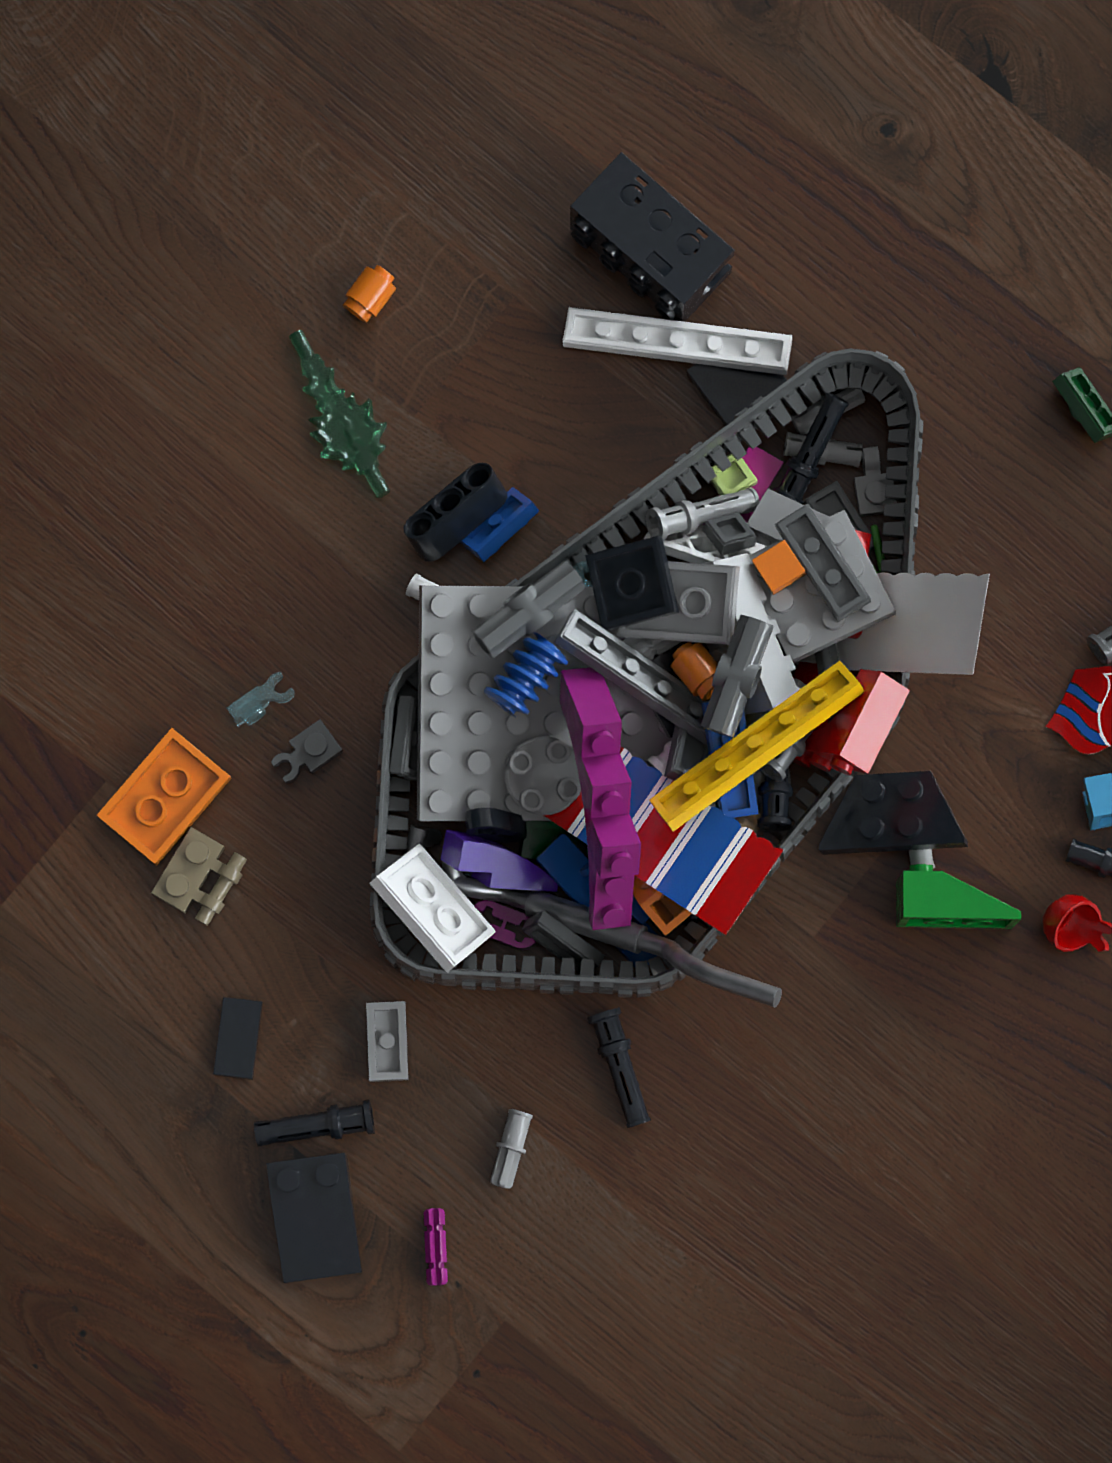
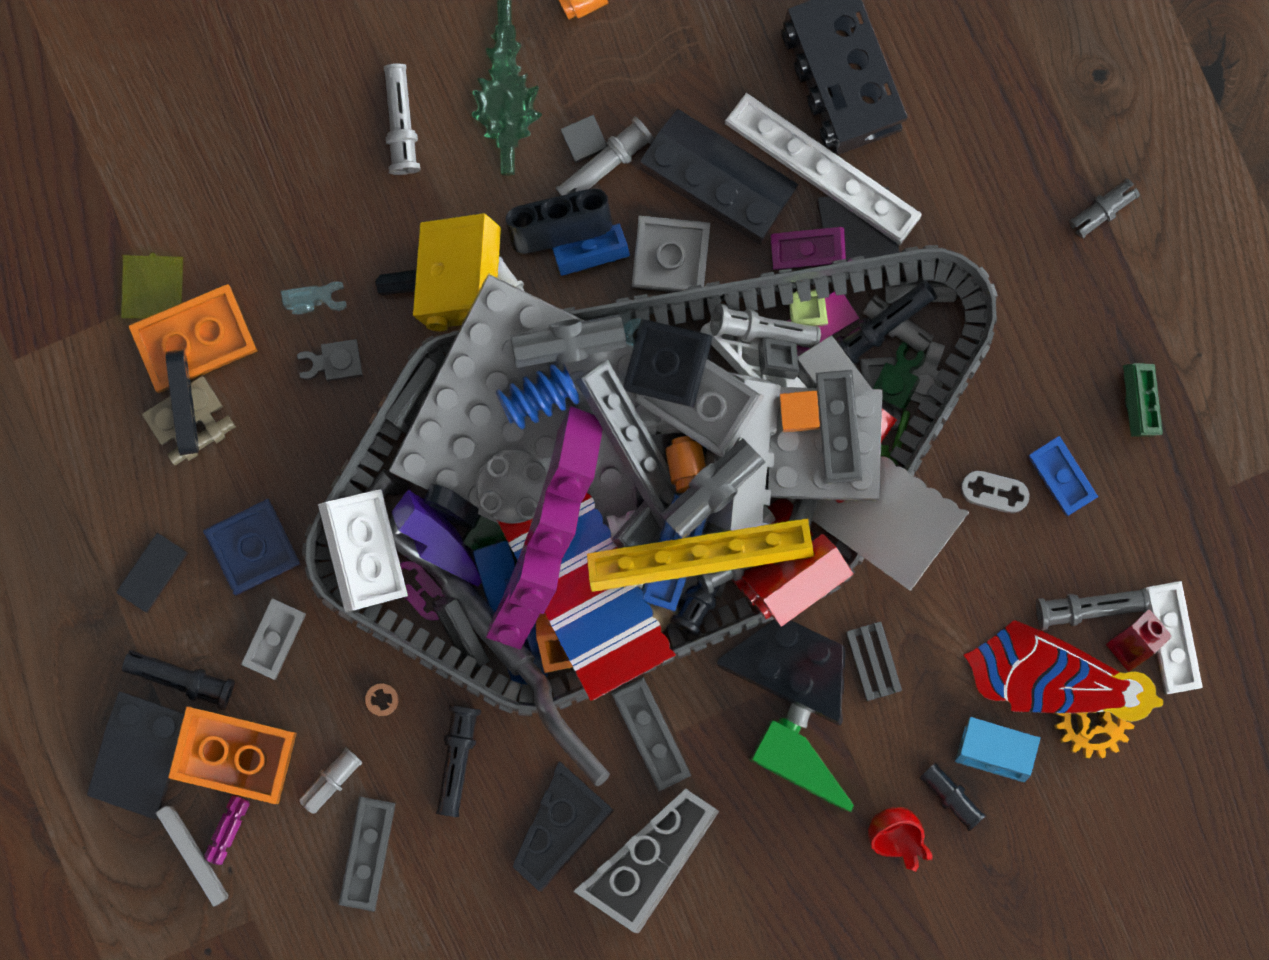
camera: 20 degrees right, 5 degrees up
none -> clear neon green piece [121,253,183,319]
none -> light grey tile [156,806,229,907]
none -> black beam [166,349,199,456]
none -> orange slope [168,706,297,804]
none -> dark blue plate [203,498,301,596]
none -> dark grey tile [339,797,396,912]
none -> nougat bush [365,683,399,716]
none -> yellow piece [375,213,501,331]
none -> light grey pin [384,63,421,175]
none -> black wing [512,761,614,892]
none -> light grey pin [555,116,654,195]
none -> dark grey tile [561,115,607,163]
none -> light grey wedge [574,789,719,933]
none -> dark grey tile [611,677,691,791]
none -> light grey plate [631,215,710,292]
none -> black slope [640,109,799,245]
none -> magenta plate [771,227,846,271]
none -> dark grey tile [846,621,902,701]
none -> dark green plate [873,342,926,412]
none -> light grey beam [960,471,1030,513]
none -> blue plate [1028,436,1098,517]
none -> dark grey pin [1069,178,1140,239]

